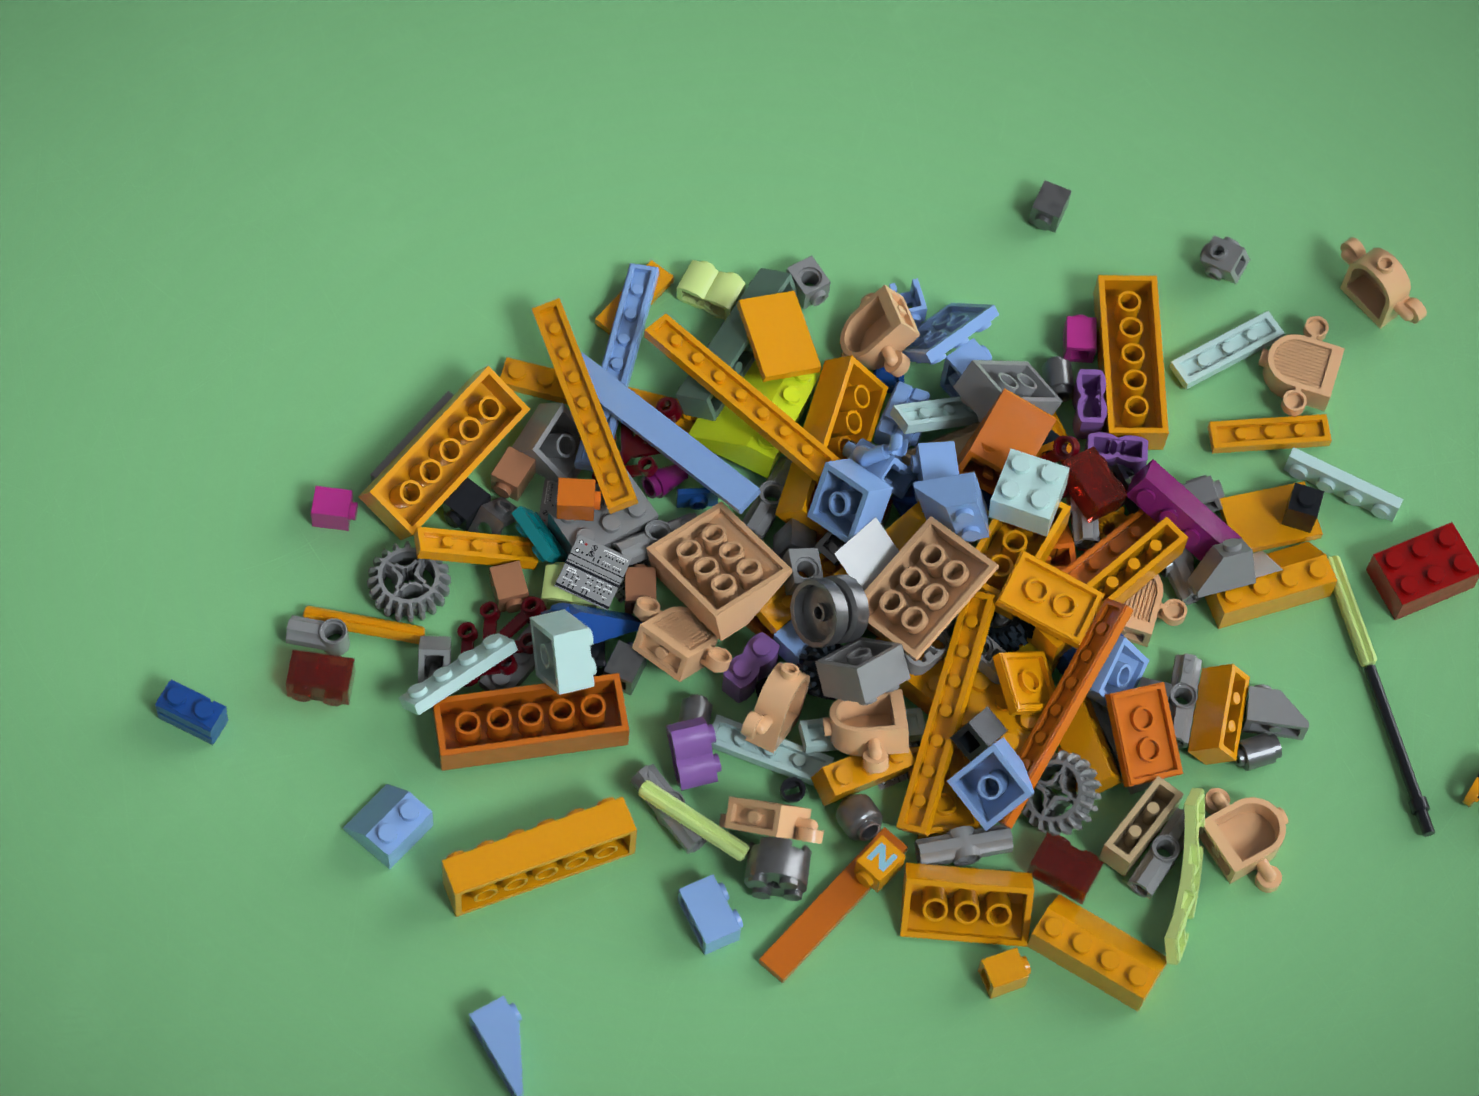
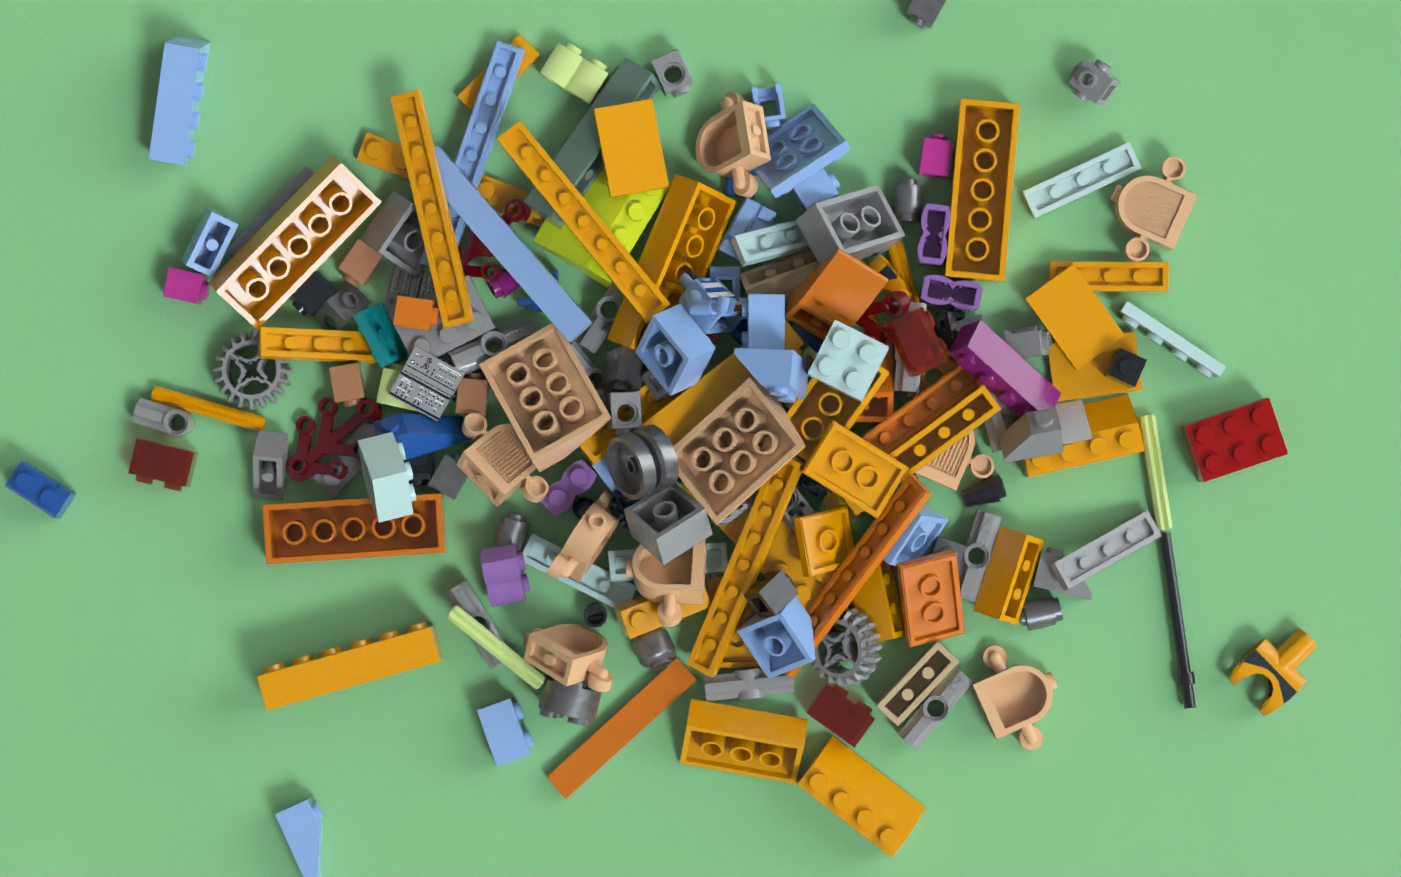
camera: 10 degrees right, 25 degrees up
light blue slope [343,784,433,870] -> none
light aqua plate [399,633,518,716] -> none
white sticker [834,517,899,591] -> none
light orange brick [854,835,906,893] -> none
light orange brick [978,947,1031,999] -> none
yellowish green tile [1164,788,1205,965] -> none
light nougat piece [1340,237,1427,329] -> none
none -> light blue wedge [149,36,210,166]
none -> light blue brick [181,207,239,278]
none -> black cone [961,474,1007,507]
none -> light orange tile [1025,264,1125,370]
none -> light grey plate [1050,510,1162,591]

